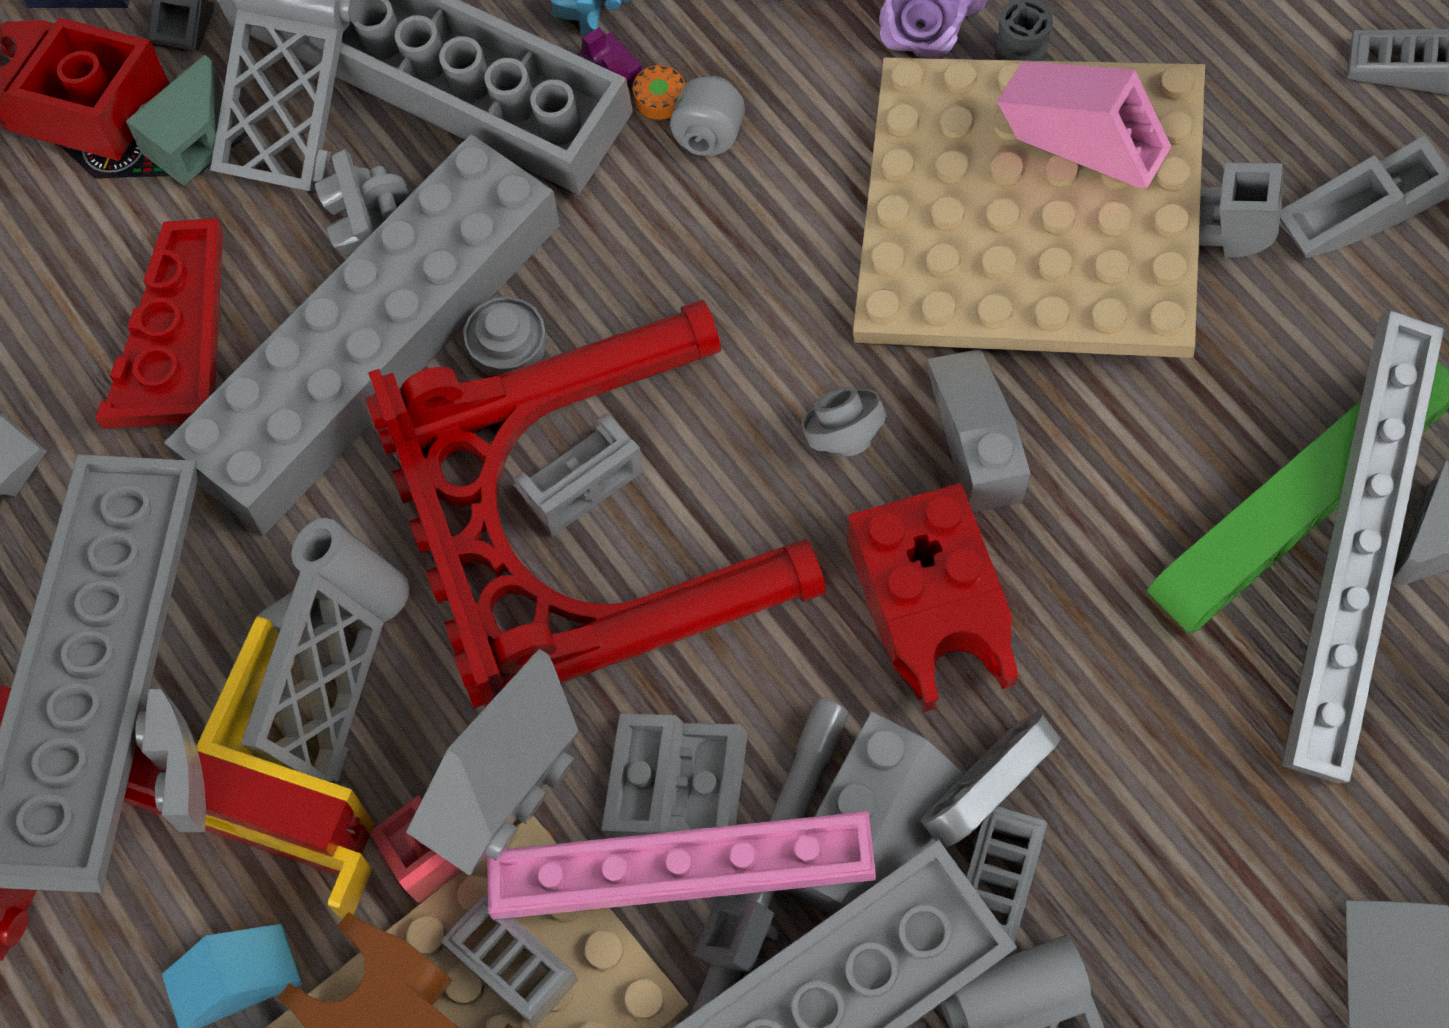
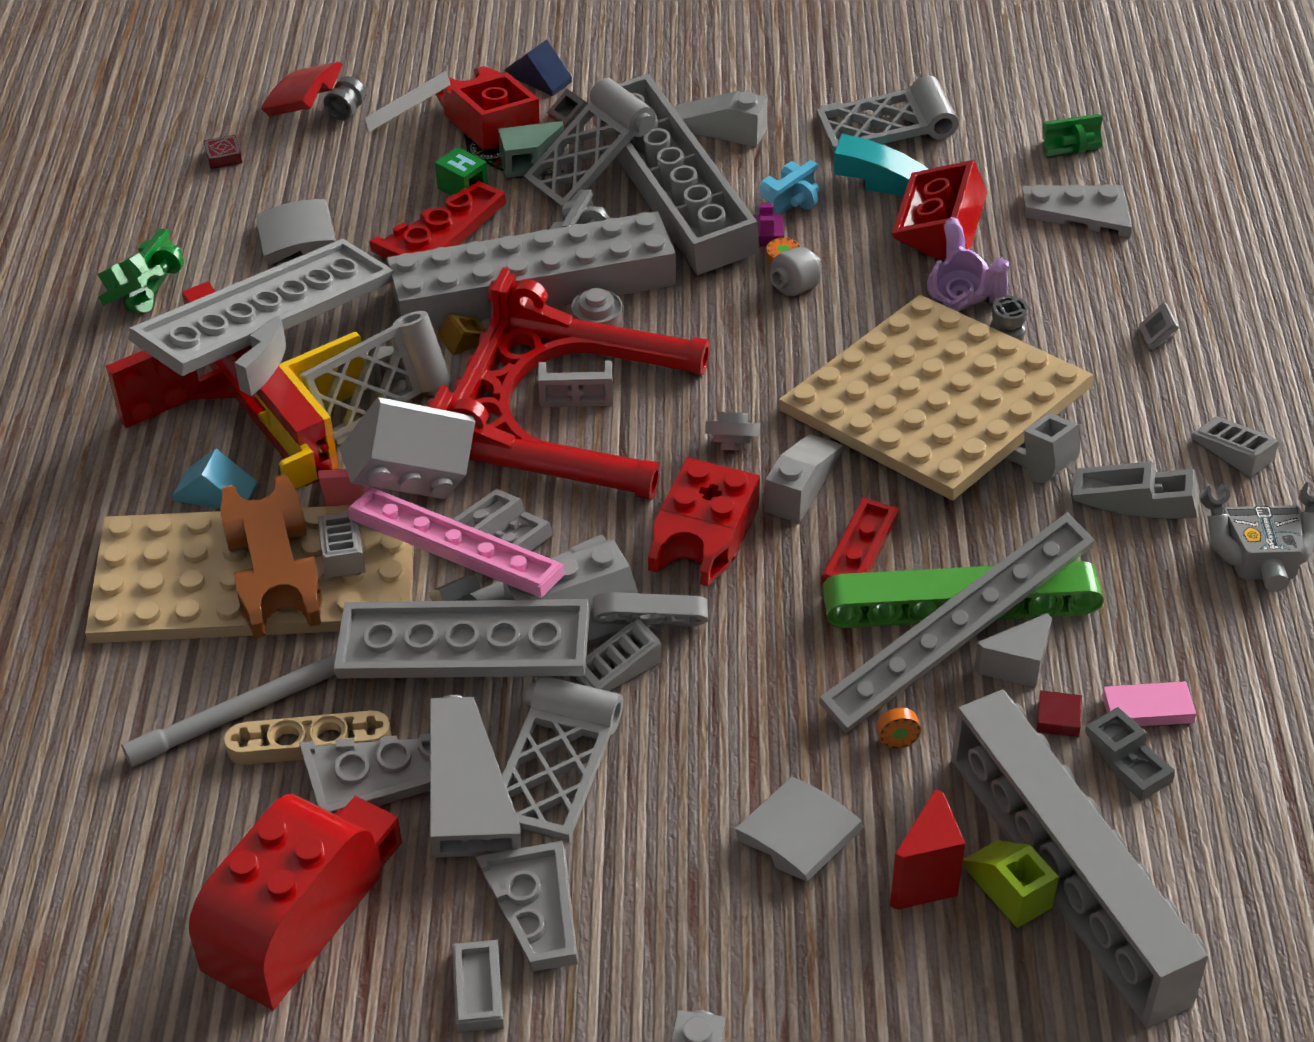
camera: 35 degrees right, 20 degrees down
bright pink slope [997,61,1172,189] -> none
none -> green brick [435,147,488,196]
none -> pearl gold slope [438,314,486,354]
none -> red tile [821,497,899,586]
none -> orange tile [876,708,921,749]

